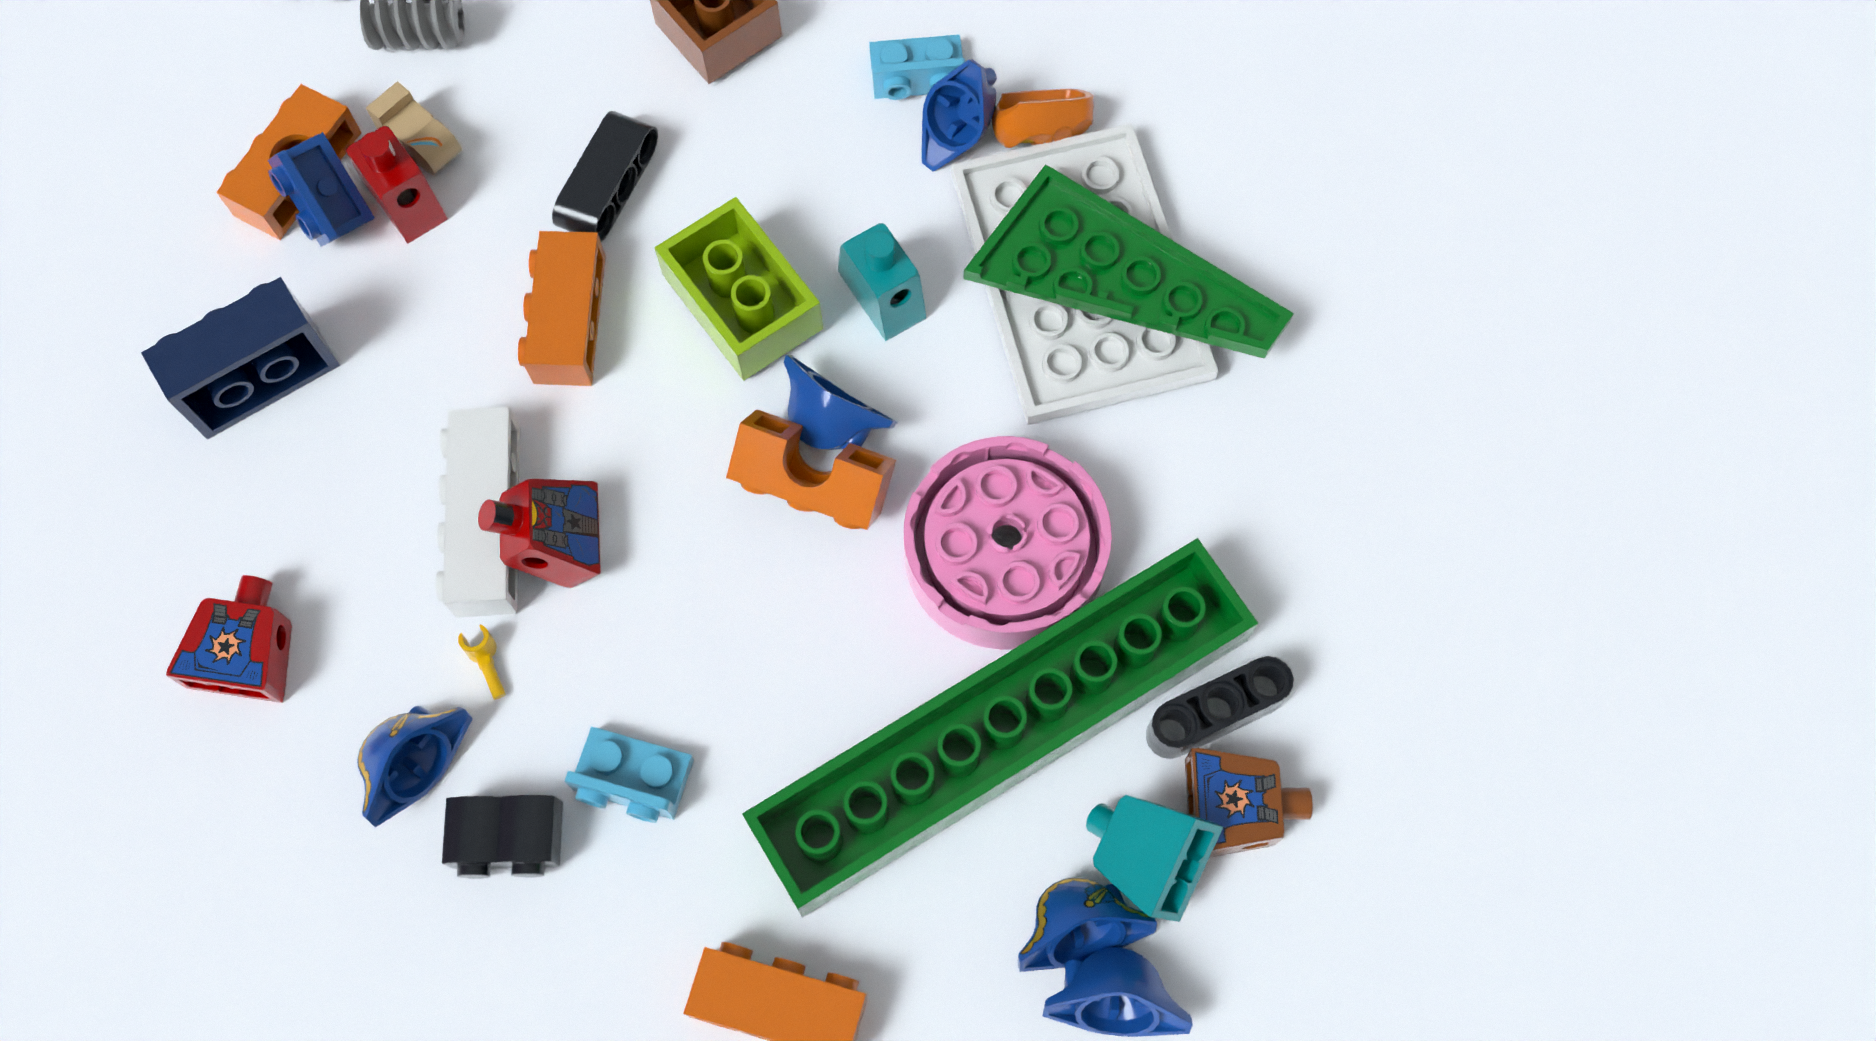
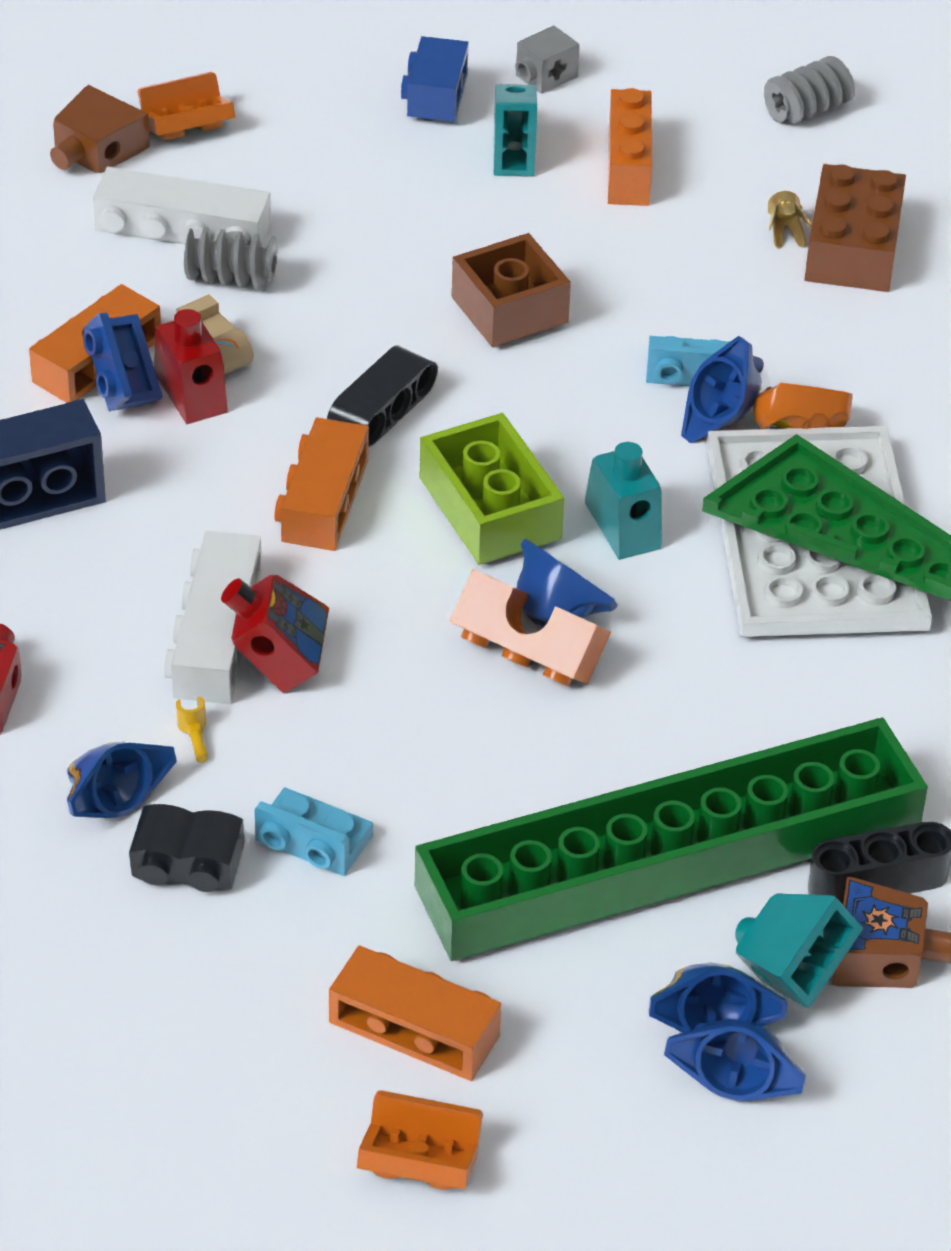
camera: 10 degrees right, 25 degrees down
bright pink brick [904,436,1112,650] -> none

